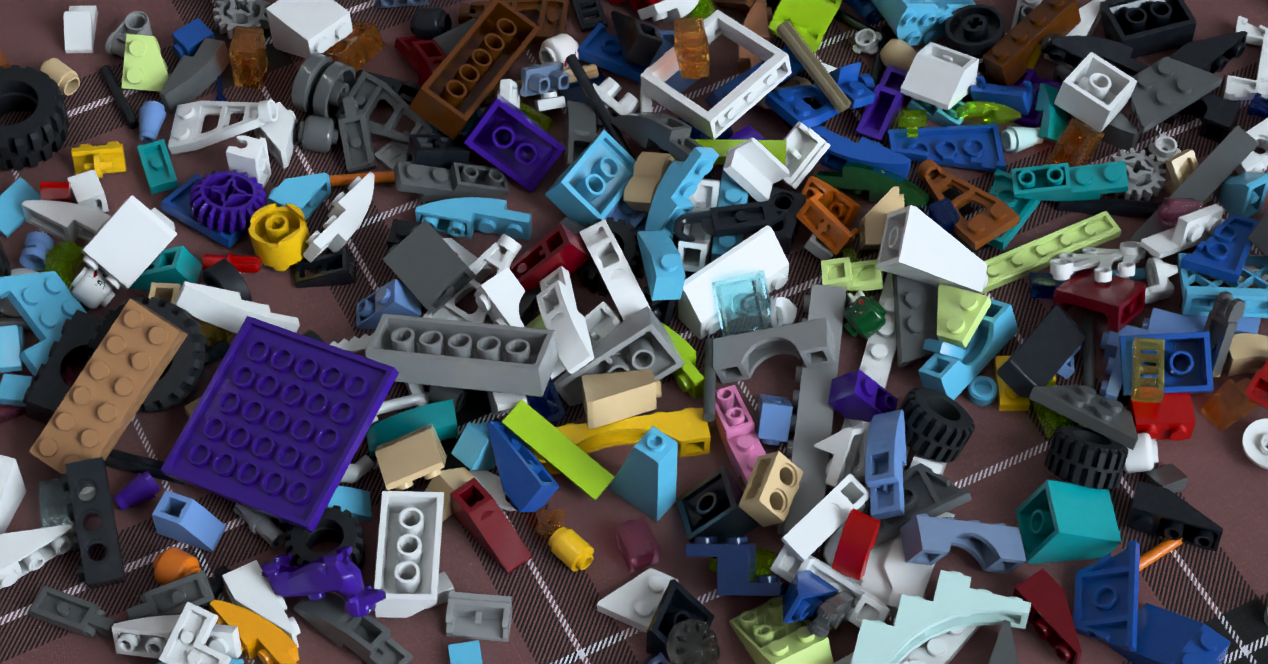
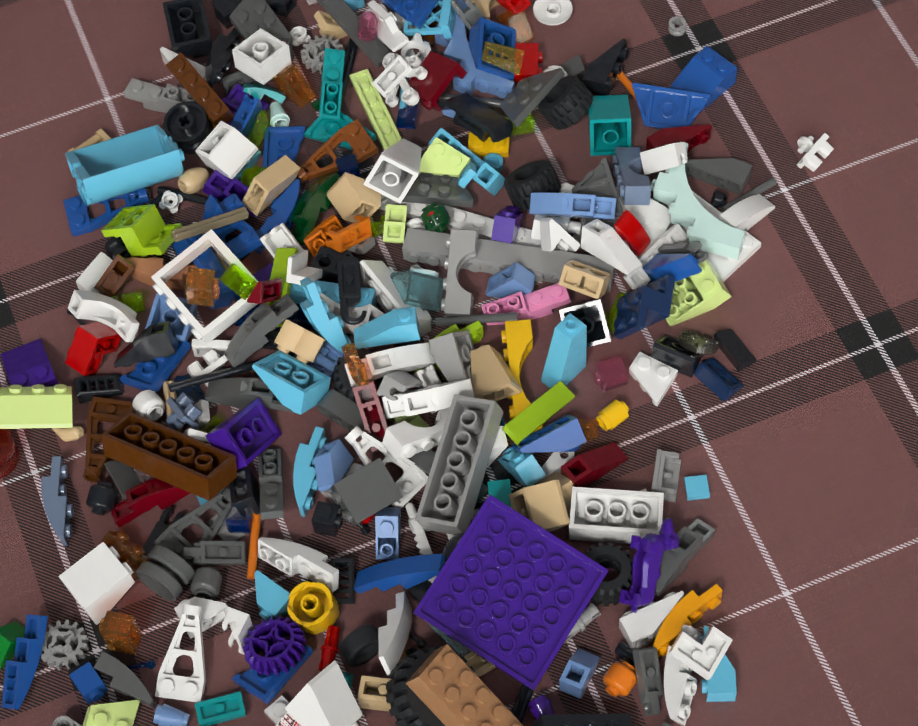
camera: 80 degrees left, 5 degrees up
none -> clear neon green bracket [220,263,257,300]
none -> clear blue slope [226,517,252,533]
none -> tan slope [242,155,301,216]
none -> dark red slope [247,277,282,304]
none -> medium blue slope [314,439,354,492]
none -> clear orange tile [341,343,369,386]
none -> blue slope [354,554,445,594]
none -> white slope [372,55,413,98]
none -> light grey hinge [376,370,423,401]
none -> white hinge [640,142,688,175]

